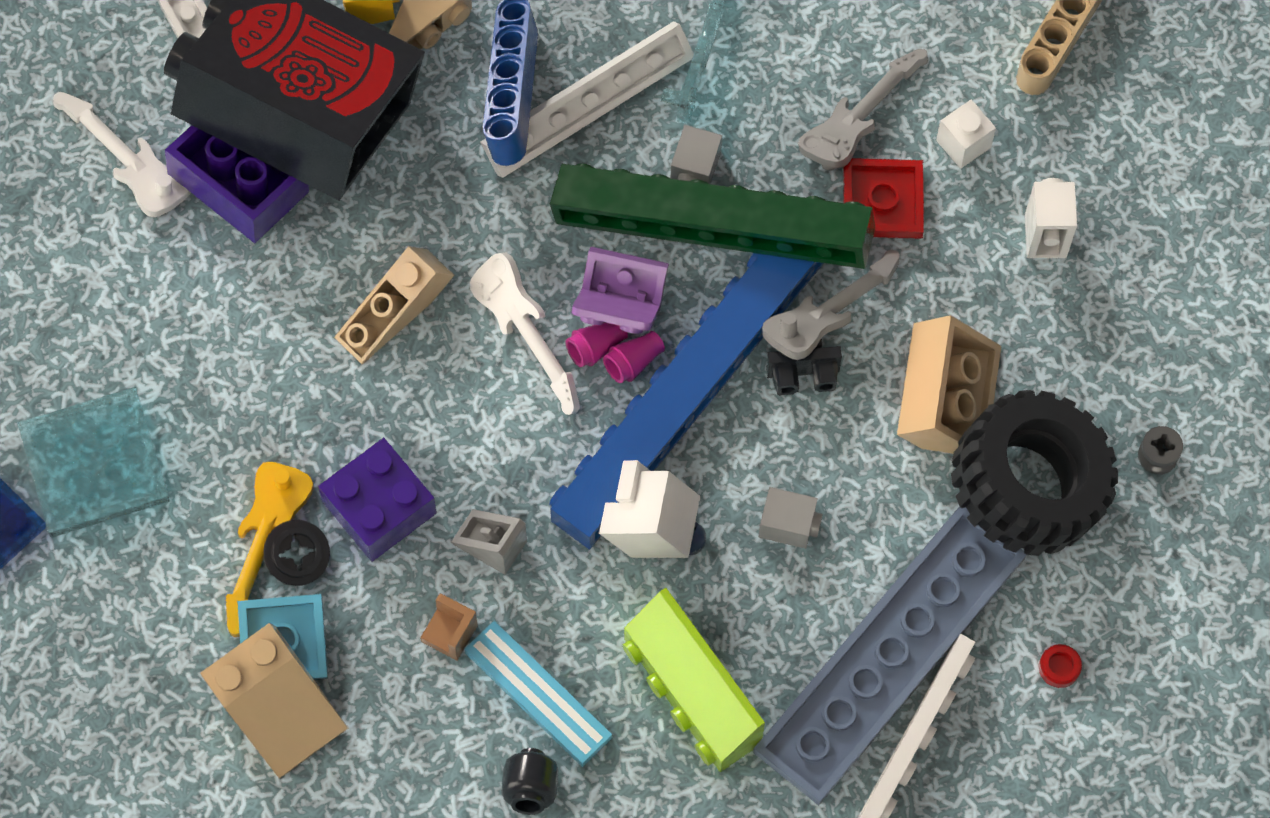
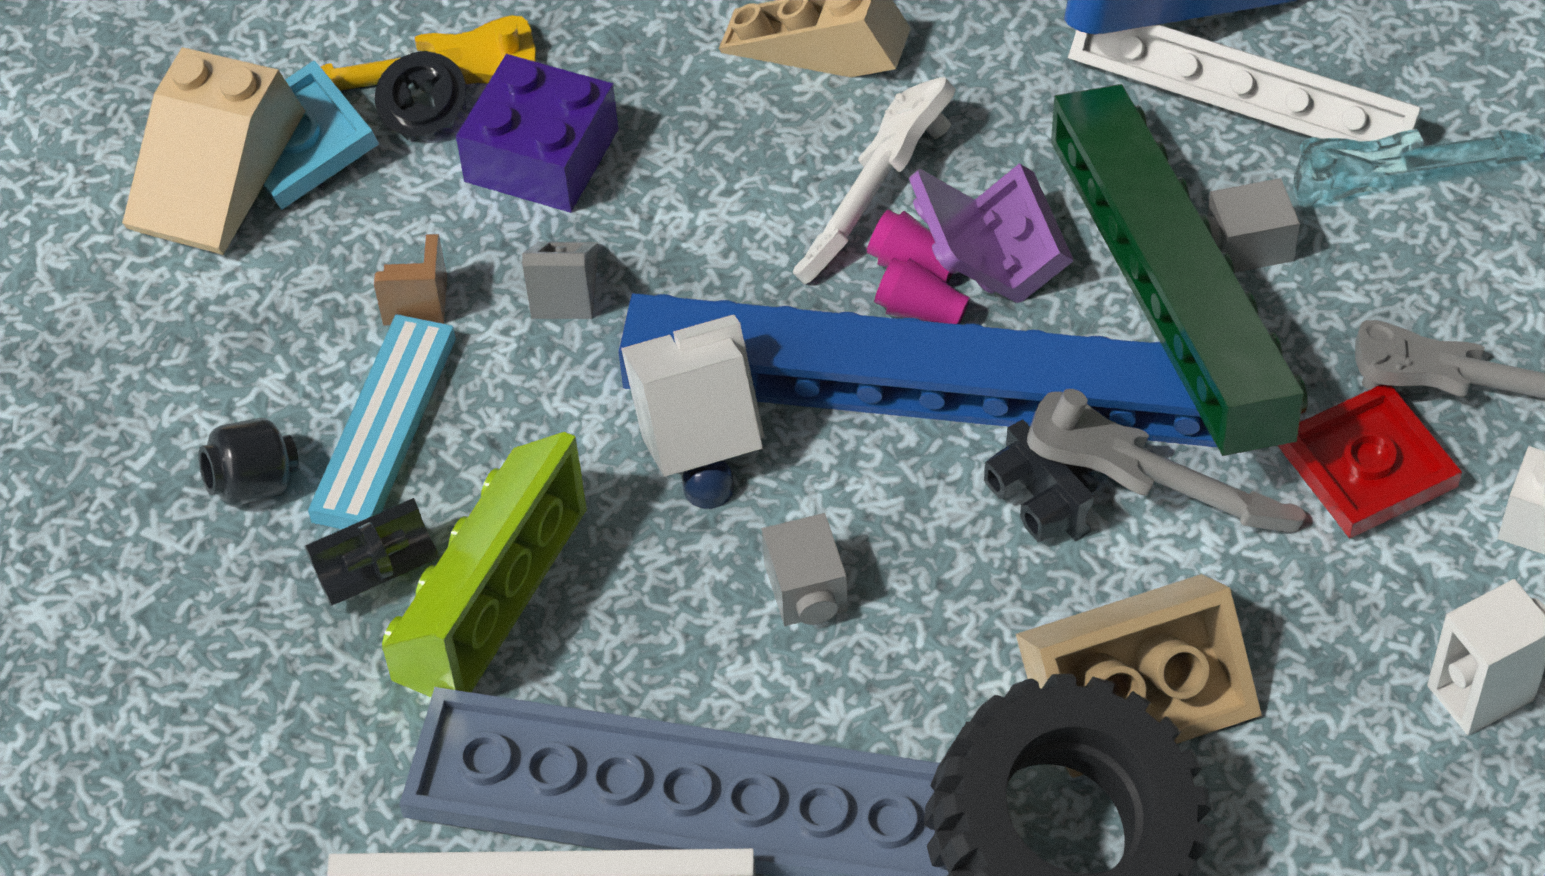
camera: 65 degrees right, 15 degrees down
none -> black hips [304,498,440,606]

